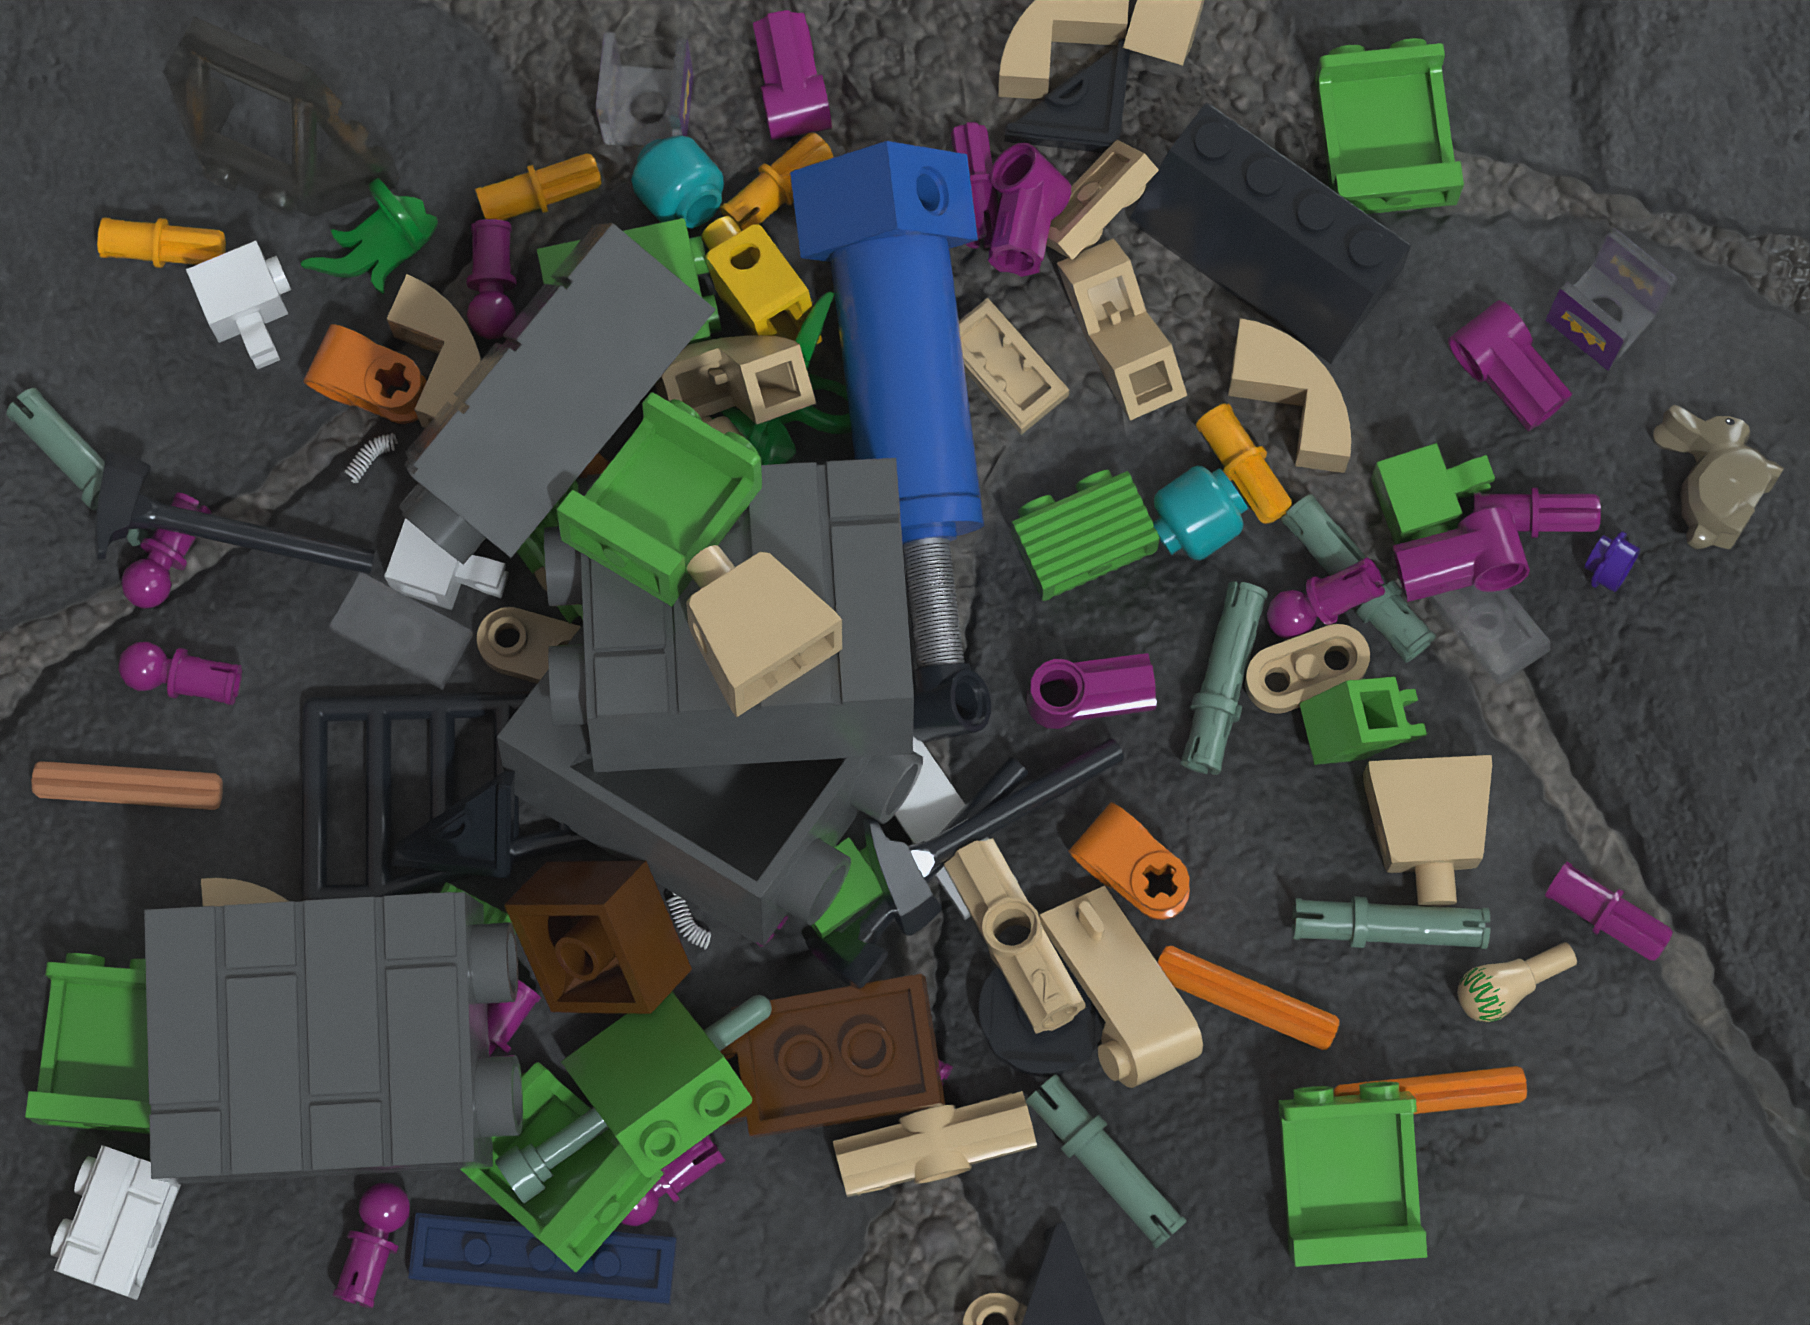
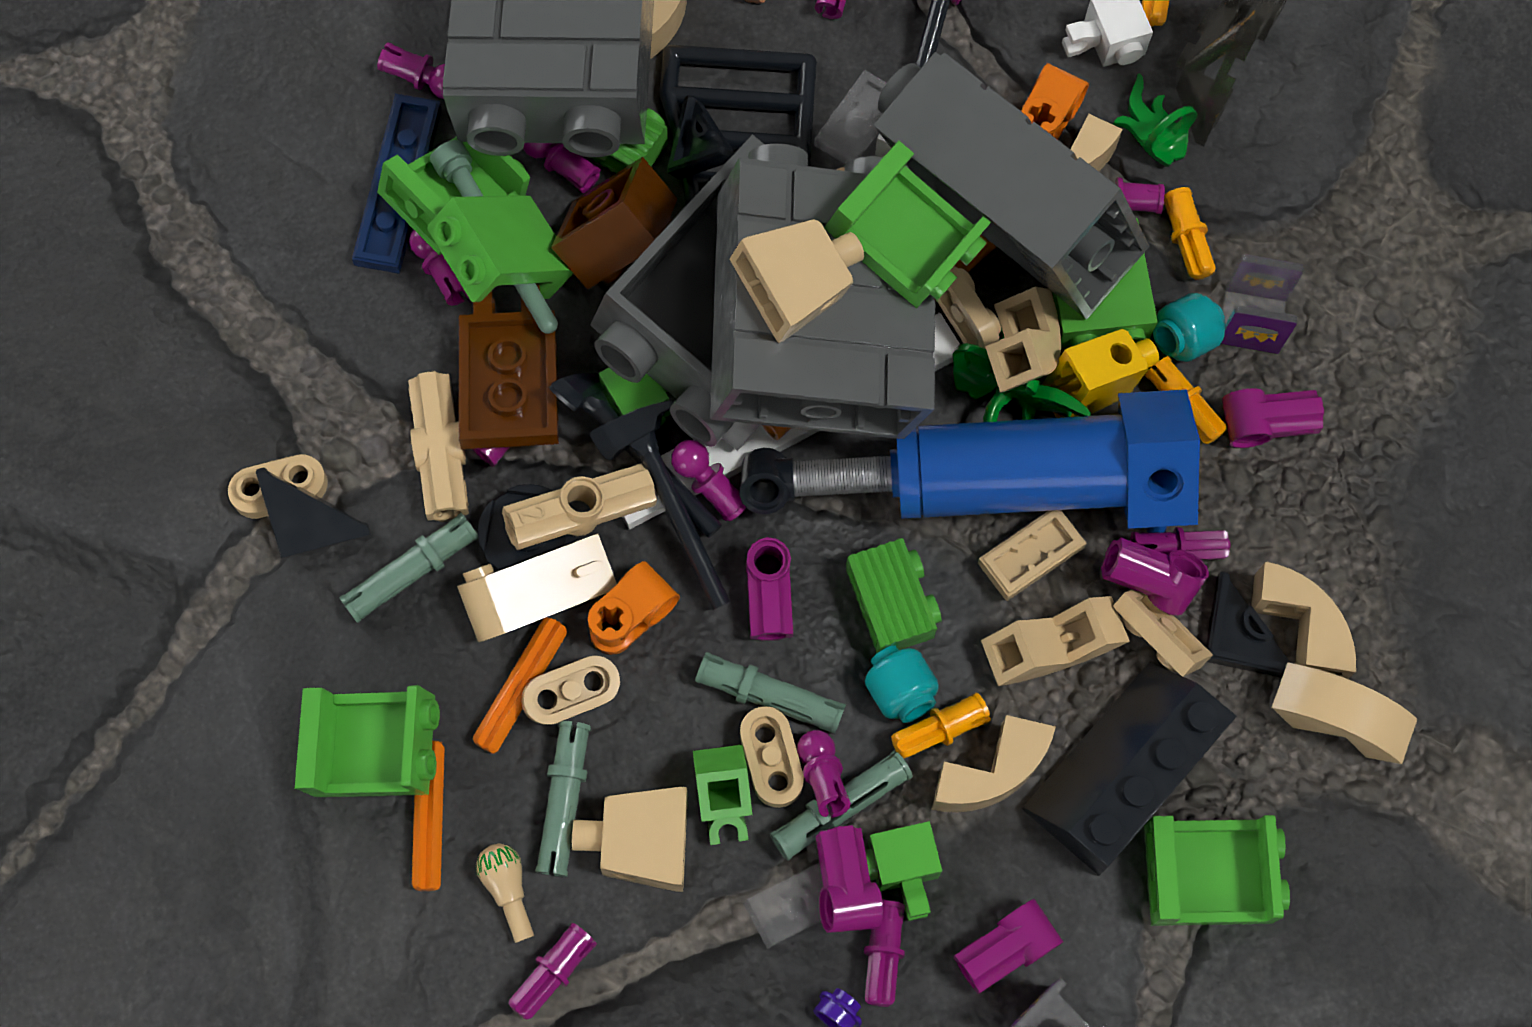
camera: 90 degrees right, 5 degrees down
none -> tan plate [521,656,620,725]
none -> magenta pin [671,439,746,521]

